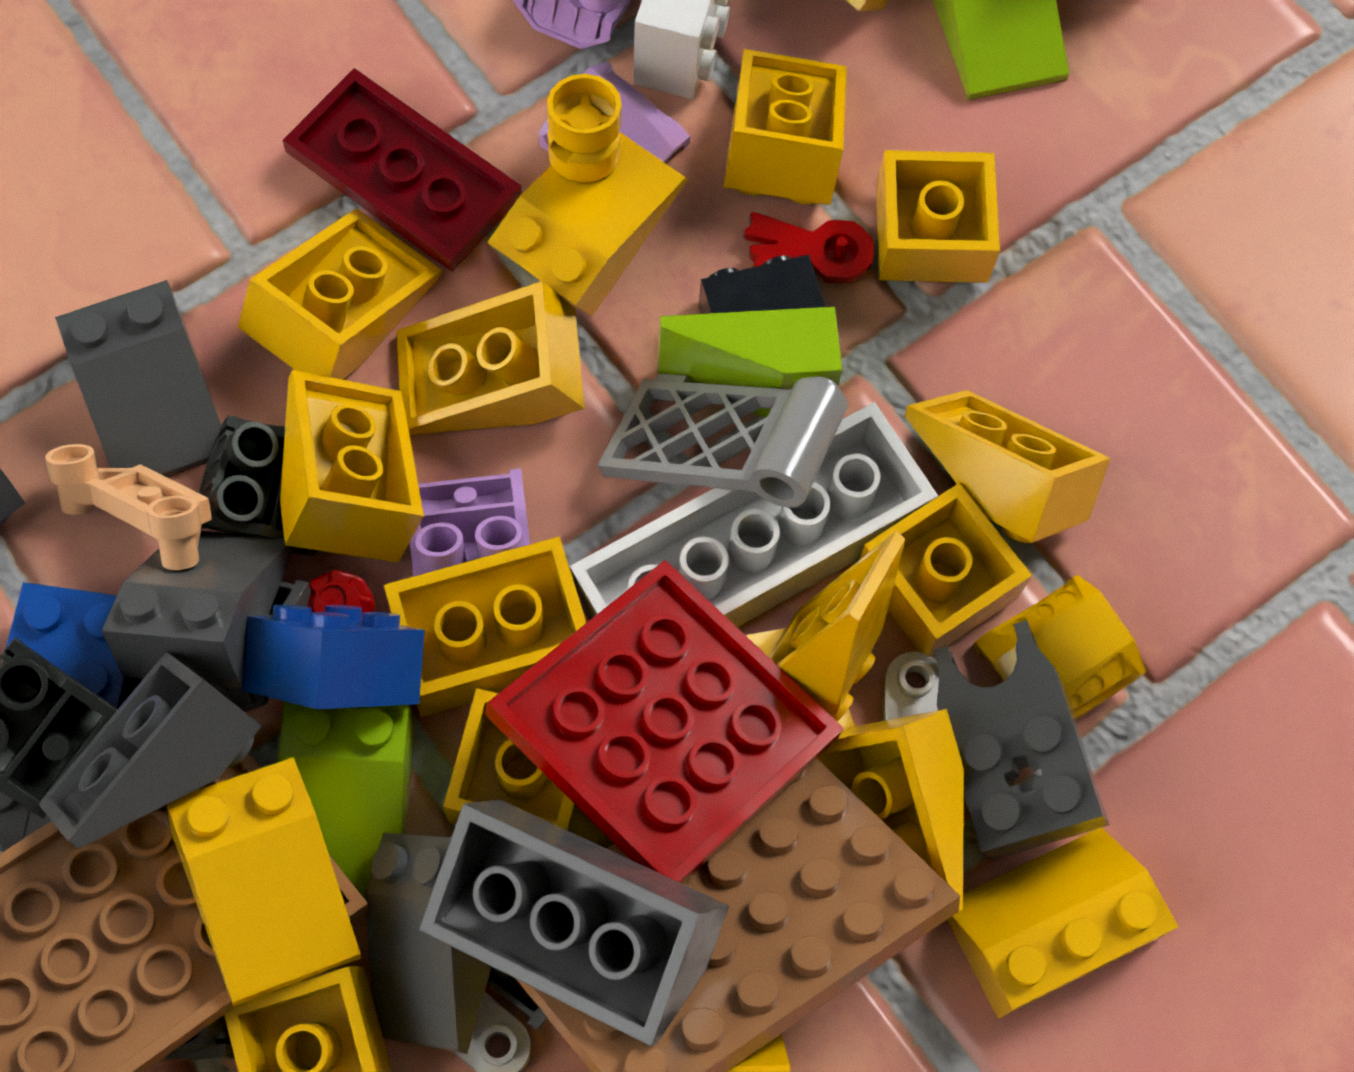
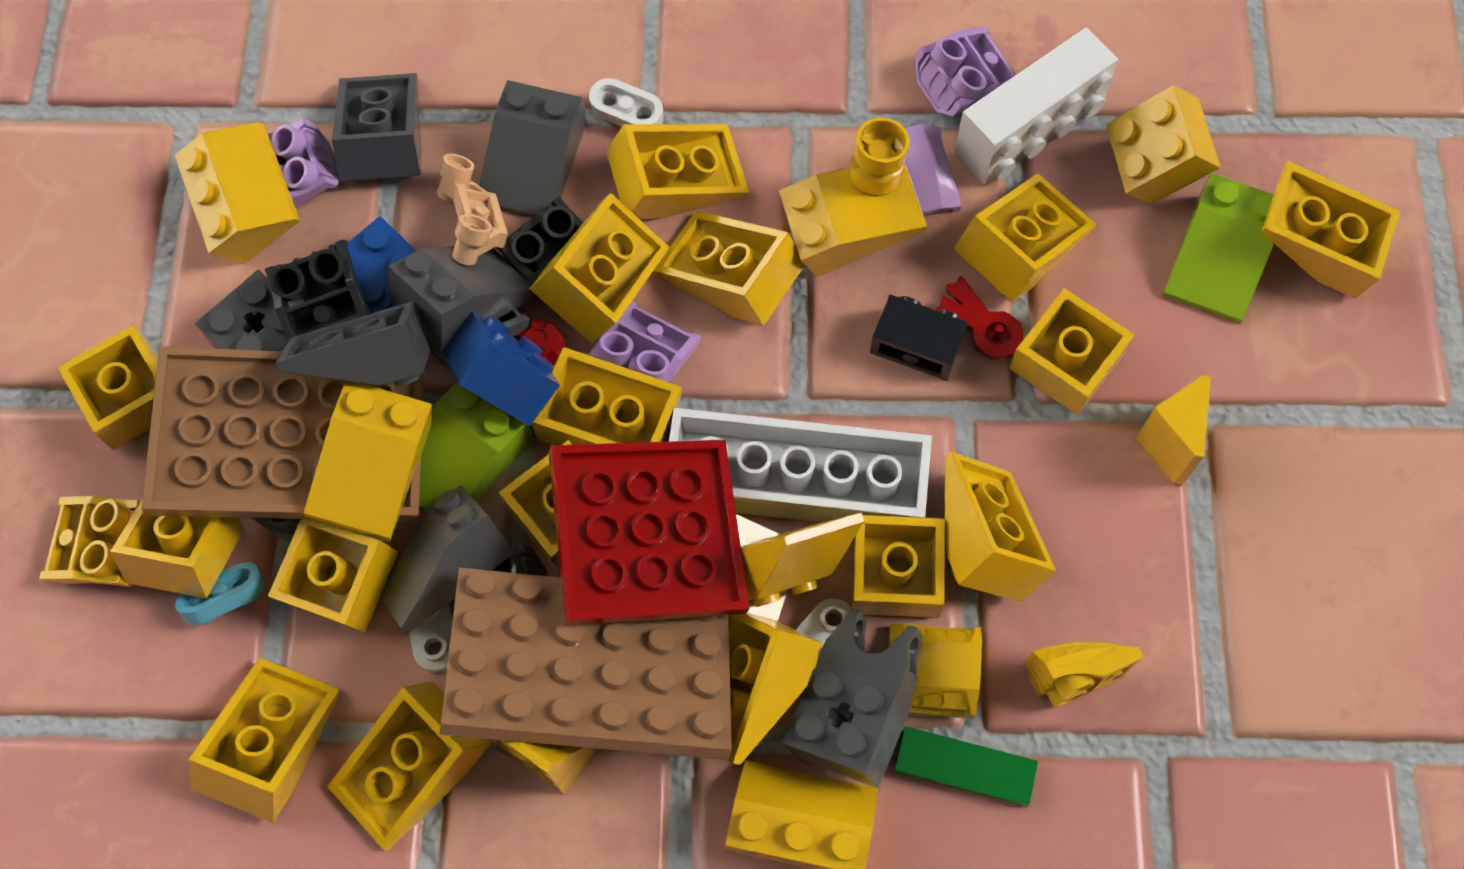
camera: 45 degrees right, 0 degrees up
dark red plate [282,68,522,272] -> none
dark grey slope [419,800,729,1047] -> none
light grey piece [597,373,848,508] -> none
lime slope [657,307,842,418] -> none
none -> white plate [589,78,664,127]
none -> green tile [894,726,1038,808]
none -> yellow slope [1025,641,1145,708]
none -> yellow slope [1136,375,1211,486]

